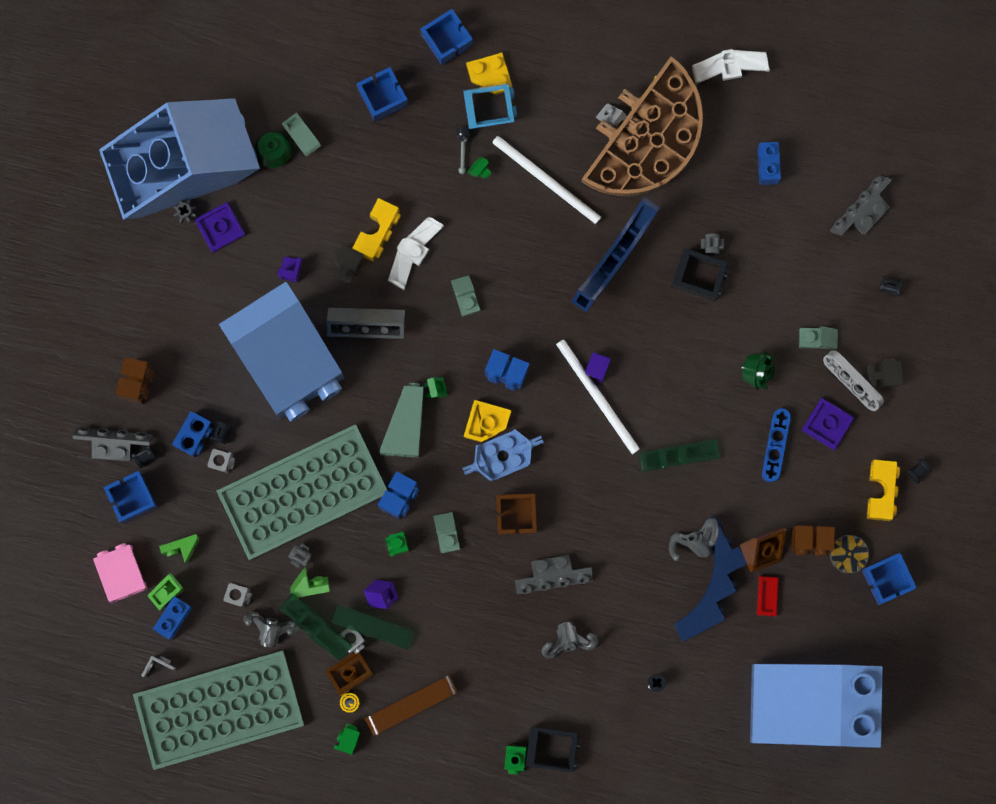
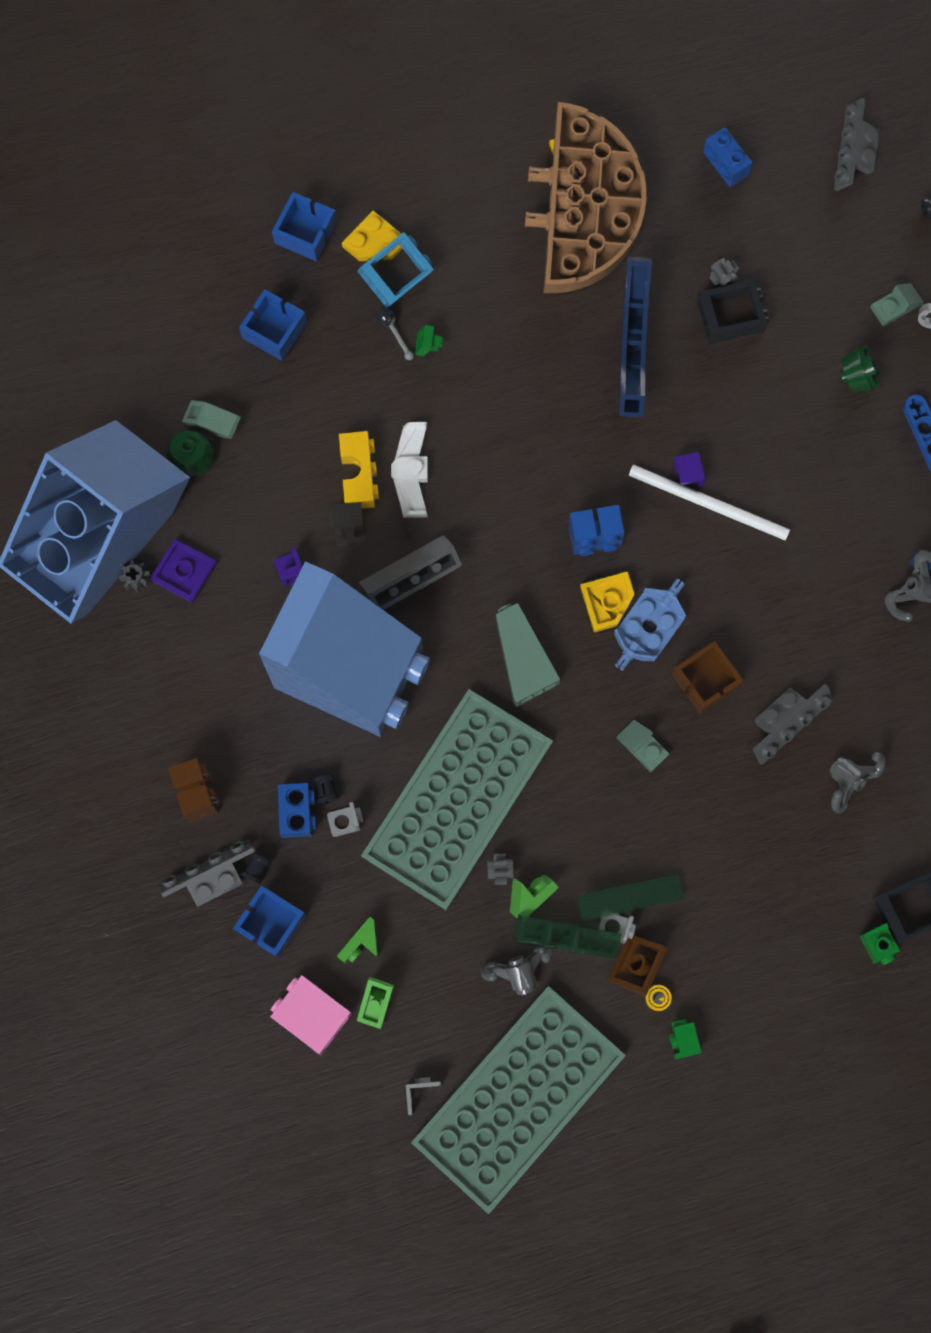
camera: 30 degrees left, 5 degrees down
blue brick [153,596,193,640] -> none
light grey bracket [224,583,252,608] -> none
dark purple panel [364,580,398,609] -> none
reddish brown beam [365,675,458,736] -> none
blue piece [378,471,419,520] -> none
green brick [386,532,409,557] -> none
green tile [423,377,448,398] -> none
sand green slope [451,275,480,317] -> none
white piece [493,136,601,224] -> none
light grey bracket [596,104,627,129] -> none
clear green slope [638,440,720,472] -> none
white plate [692,49,770,85] -> none

